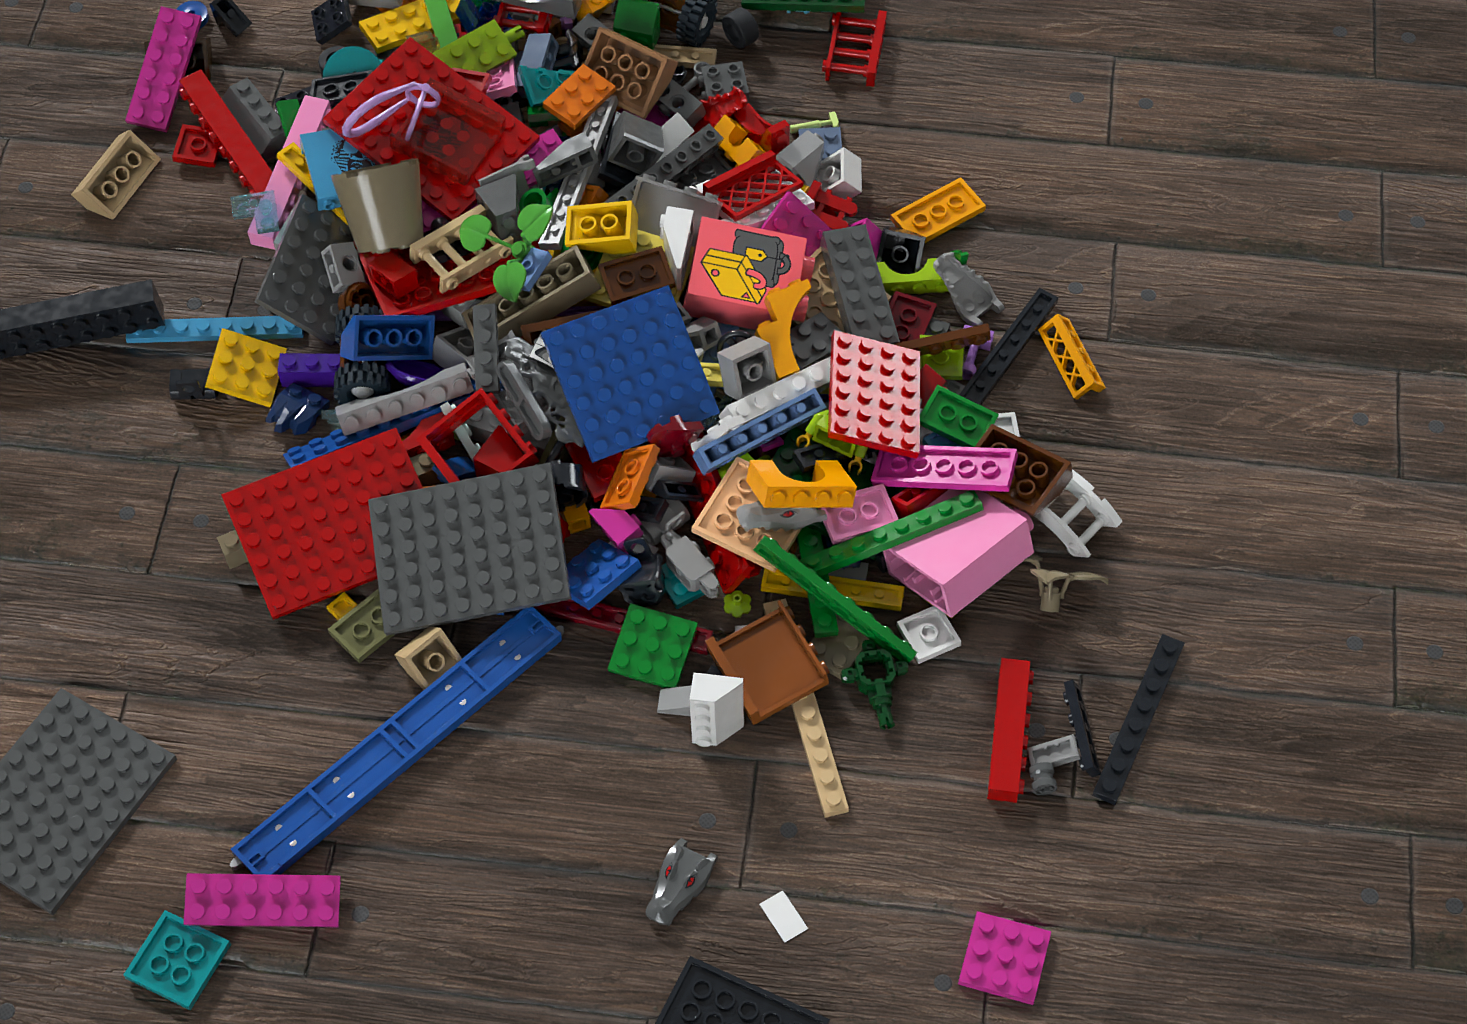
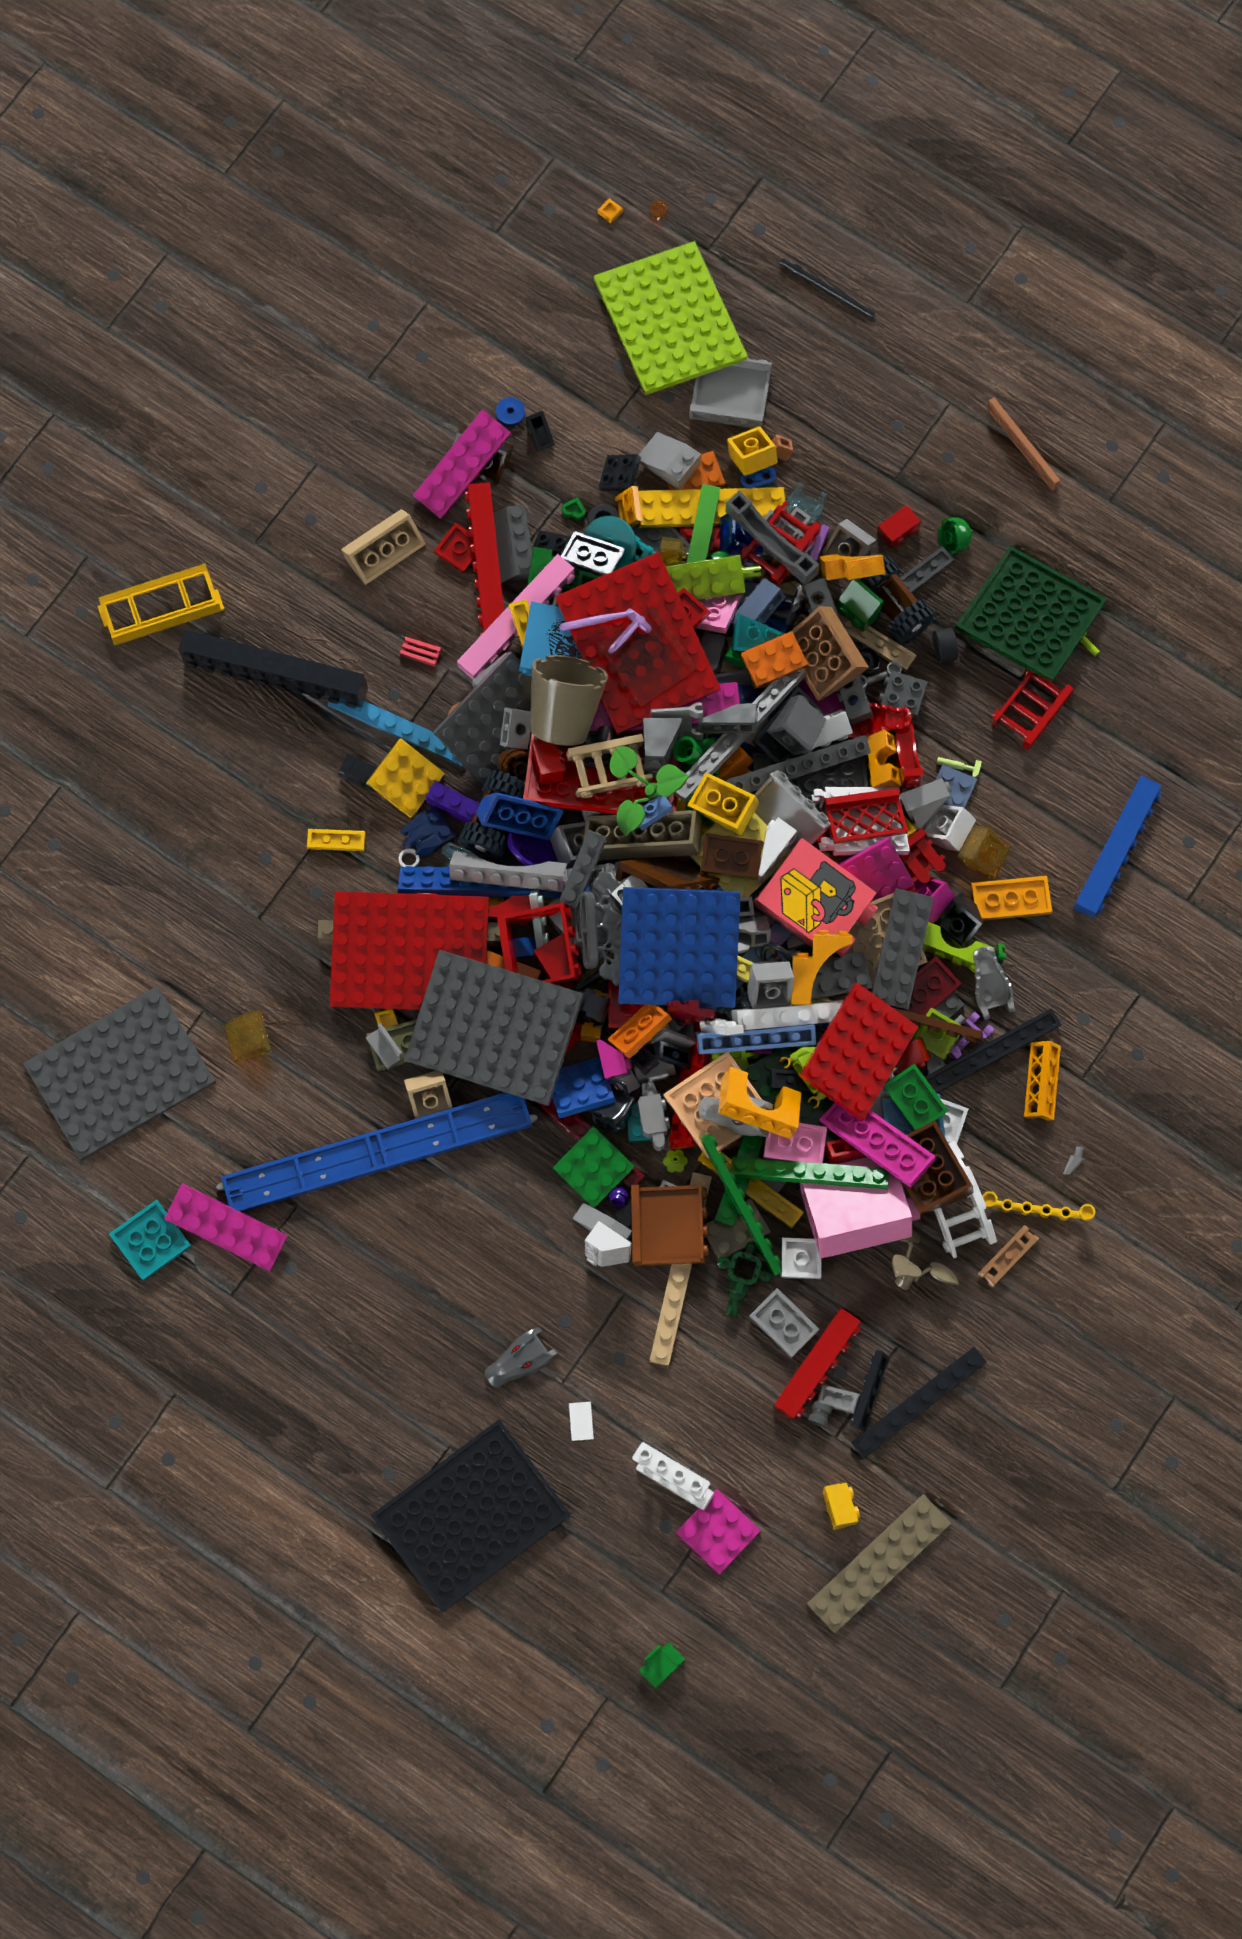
camera: 25 degrees right, 15 degrees up
clear light blue plate [230,190,280,234] -> none
none -> clear yellow slope [225,1010,272,1062]
none -> yellow plate [307,829,365,851]
none -> light grey panel [366,1023,404,1070]
none -> white piece [399,849,420,867]
none -> coral tile [400,637,441,667]
none -> green tile [562,497,585,521]
none -> dark purple plate [609,1186,629,1207]
none -> light orange plate [615,486,642,528]
none -> white fence [632,1442,714,1511]
none -> light grey plate [749,1288,819,1358]
none -> dark tan plate [807,1494,951,1634]
none -> yellow slope [823,1483,860,1531]
none -> clear yellow slope [957,825,1011,879]
none -> medium nougat plate [977,1225,1040,1288]
none -> yellow bar [982,1191,1095,1221]
none -> light grey bar [1063,1146,1085,1174]
none -> blue brick [1073,775,1162,919]

